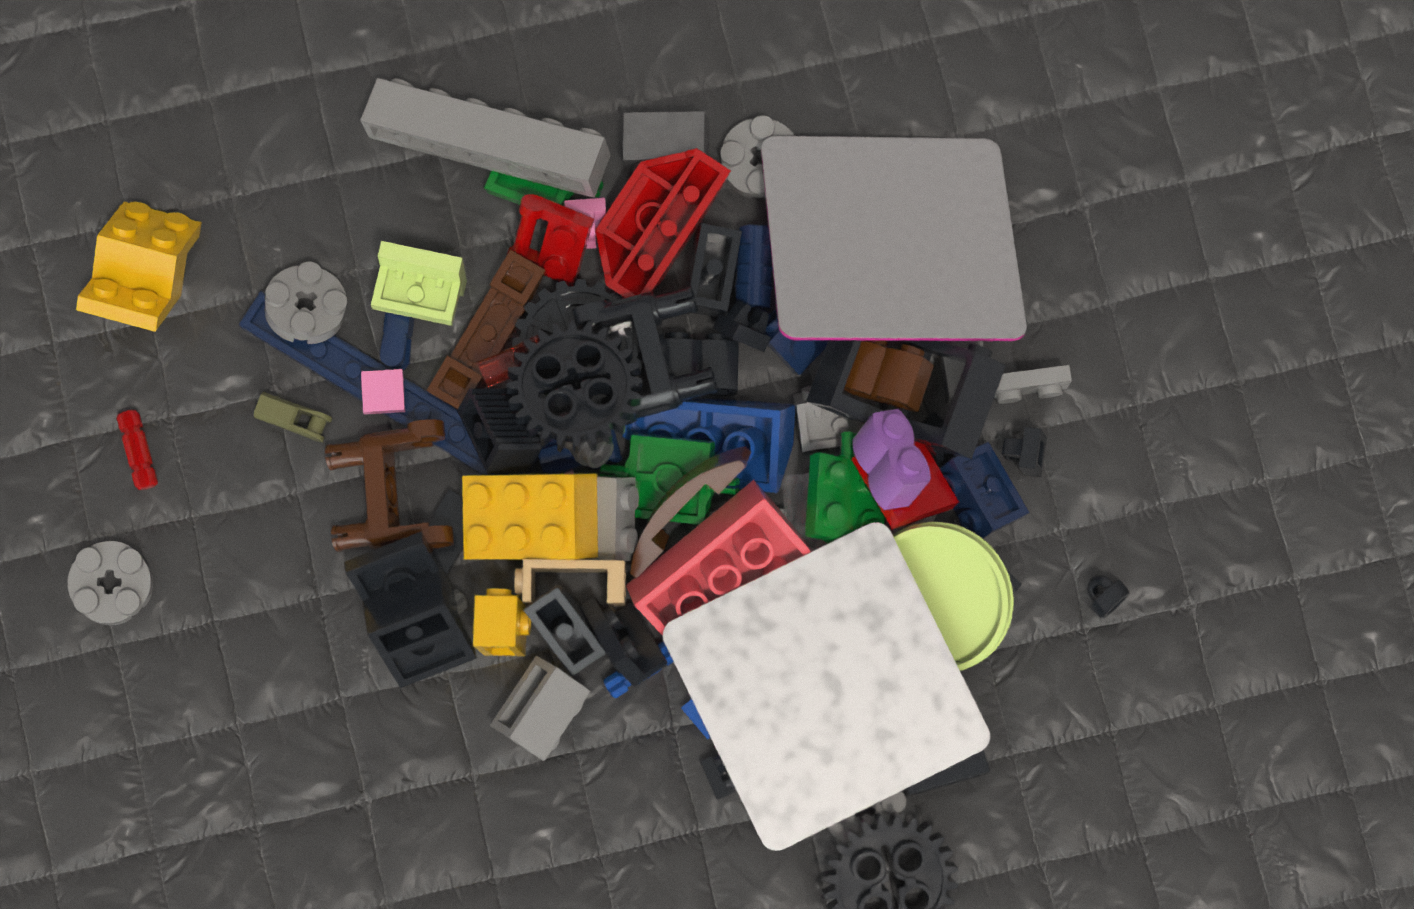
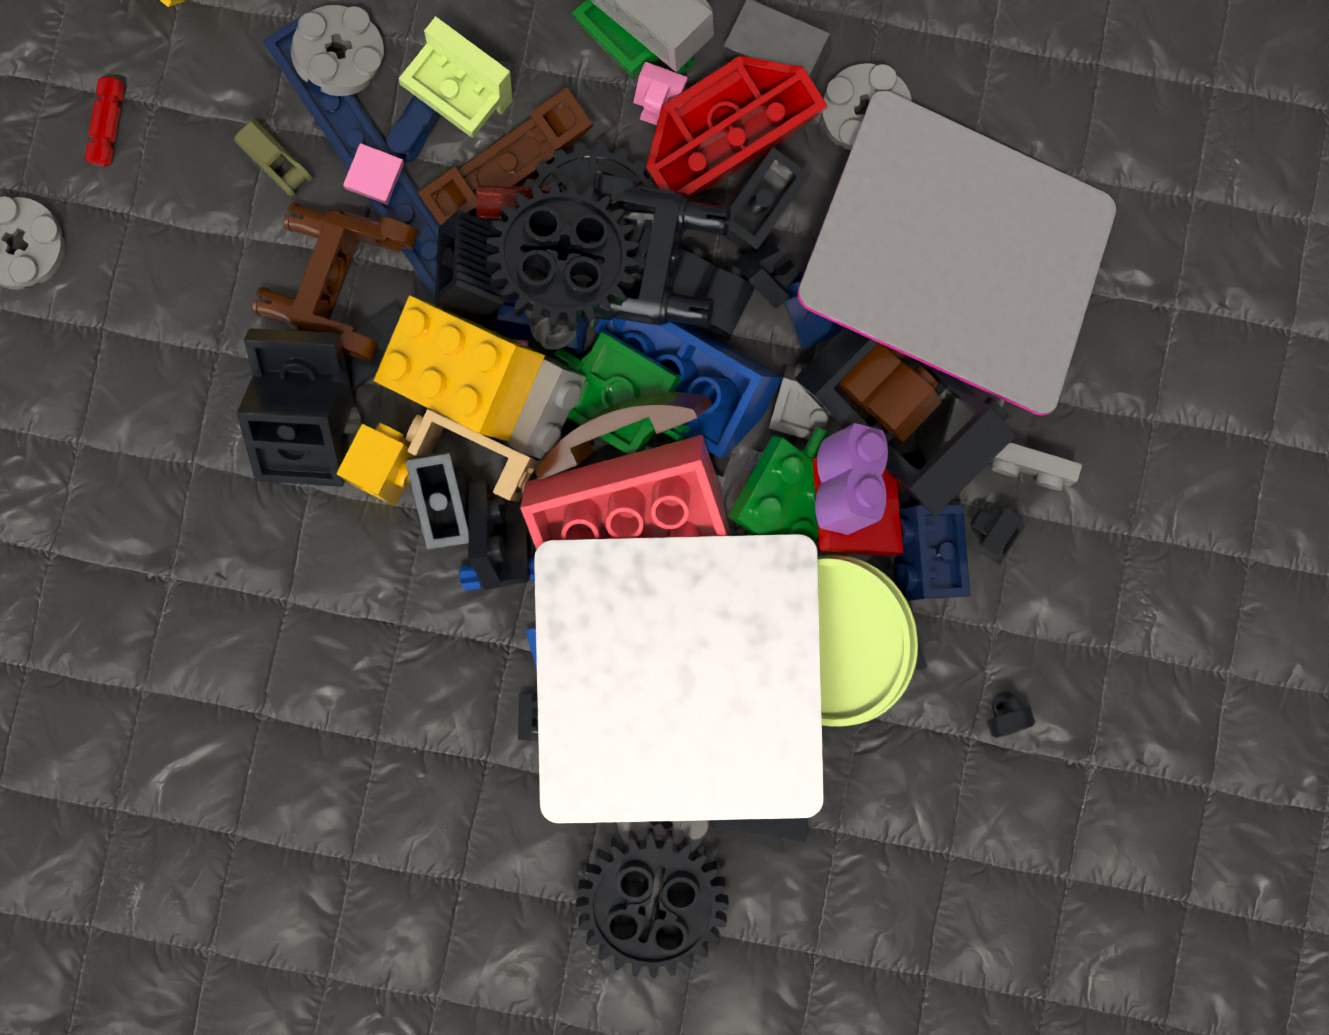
camera: 25 degrees right, 5 degrees up
light grey brick [490,656,591,761] -> none
red plate [507,194,594,286] -> none
dark blue axle [734,225,773,313] -> none

